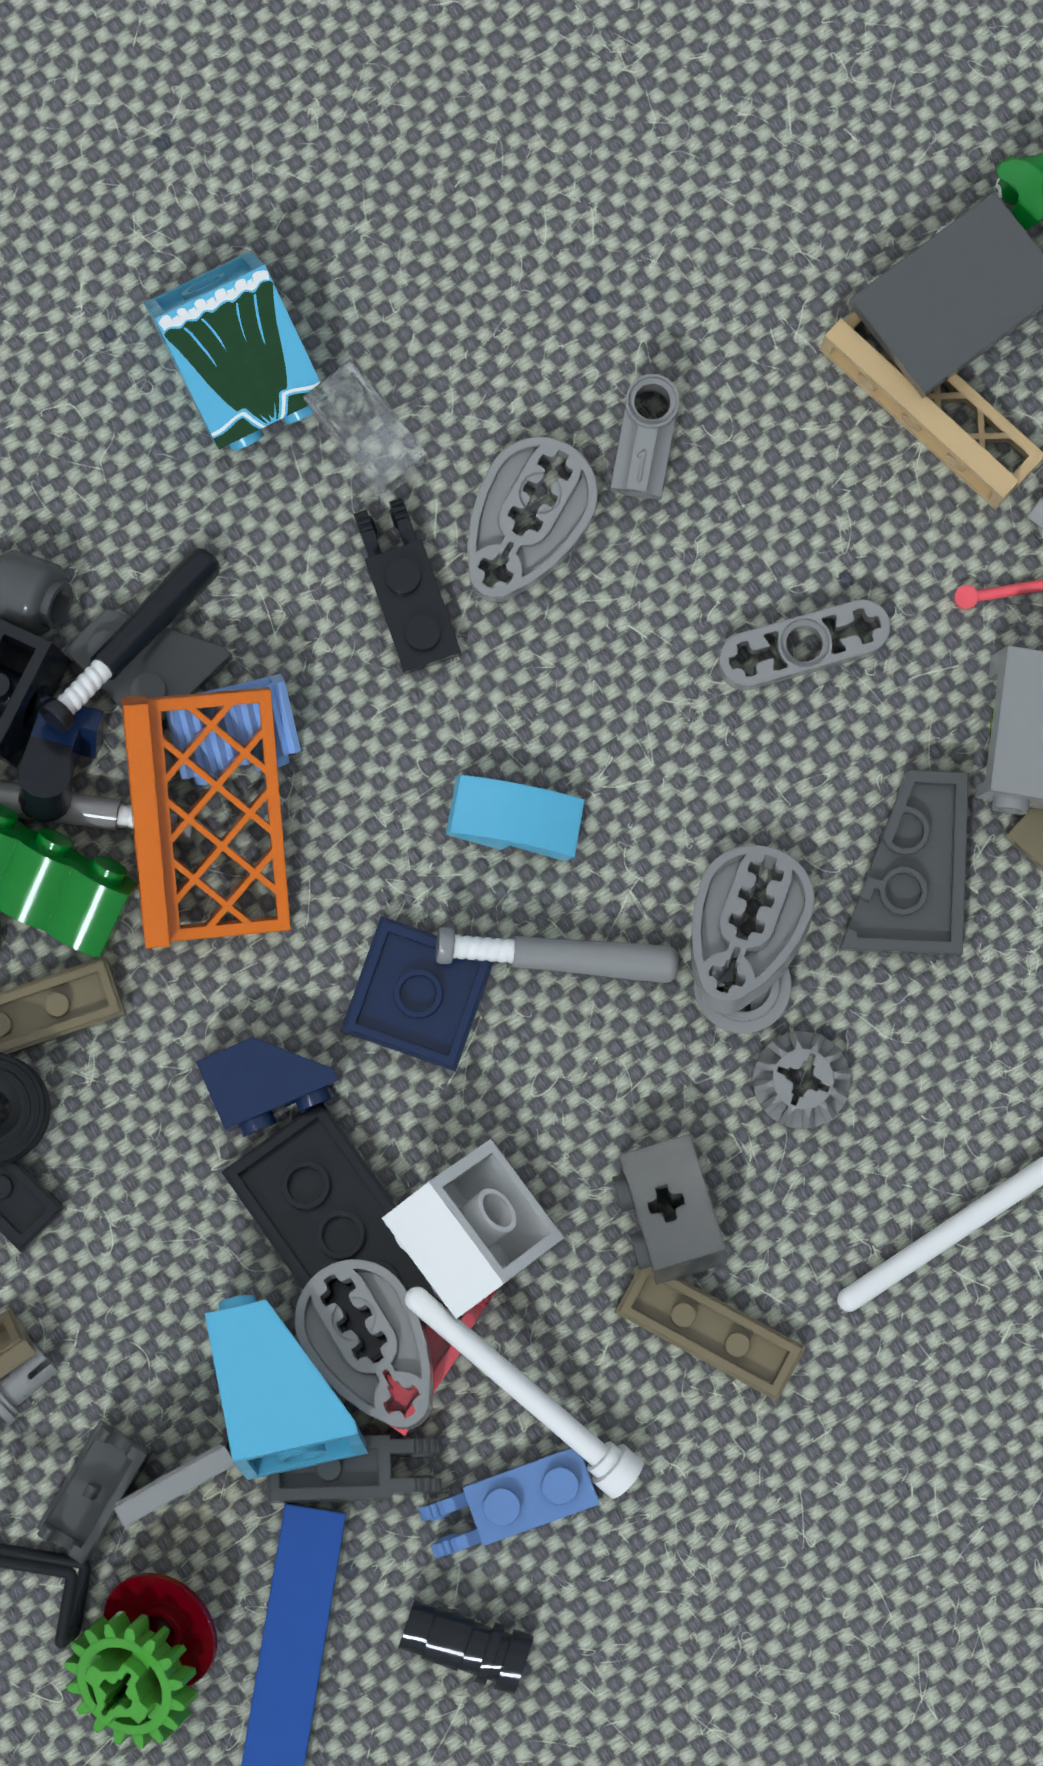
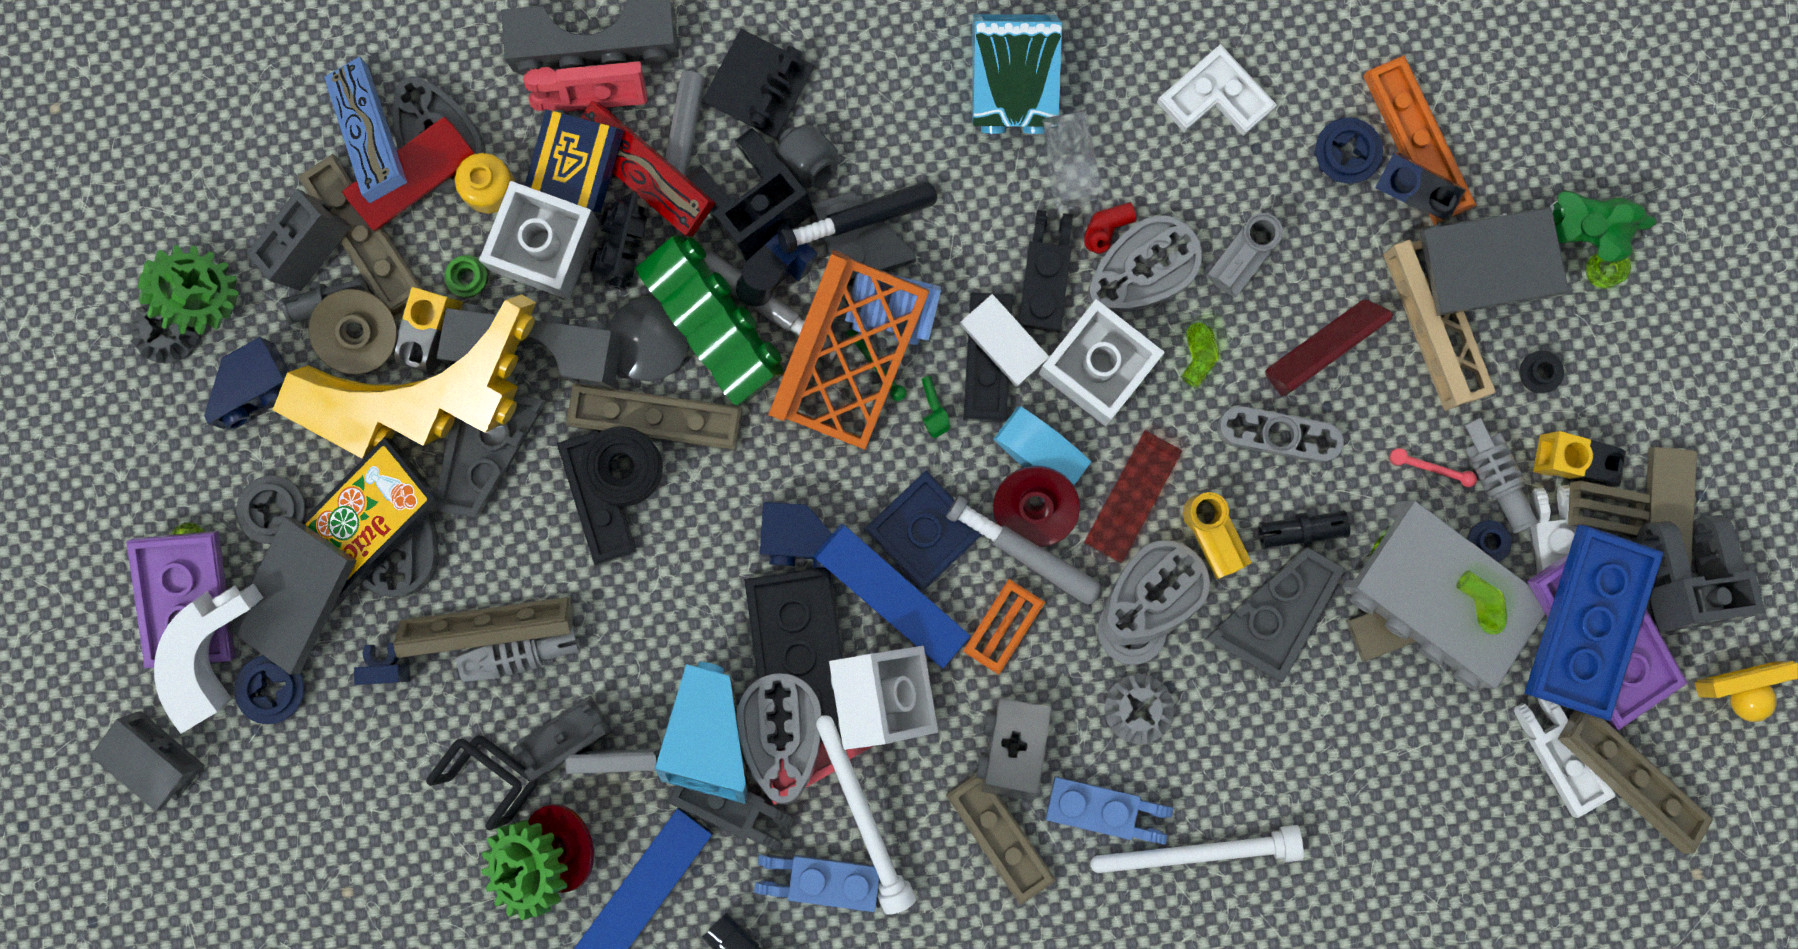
camera: 30 degrees right, 0 degrees up
none -> blue tile [813,523,970,669]
none -> green hinge [846,328,907,402]
none -> green hand [921,376,950,439]
none -> white tile [960,294,1049,387]
none -> orange tile [962,579,1045,675]
none -> black tile [963,292,1013,423]
none -> dark red dish [993,466,1080,547]
none -> white brick [1039,299,1165,427]
none -> medium blue hinge [1045,776,1174,845]
none -> clear red tile [1083,430,1183,564]
none -> red arm [1084,202,1136,254]
none -> white tile [1157,44,1277,136]
none -> clear neon green arm [1180,322,1219,389]
none -> yellow piece [1182,492,1252,579]
none -> black pin [1258,510,1350,550]
none -> dark red slope [1265,300,1393,396]
none -> dark blue gear [1314,118,1383,186]
none -> orange tile [1363,55,1477,226]
none -> leg [1375,152,1466,221]

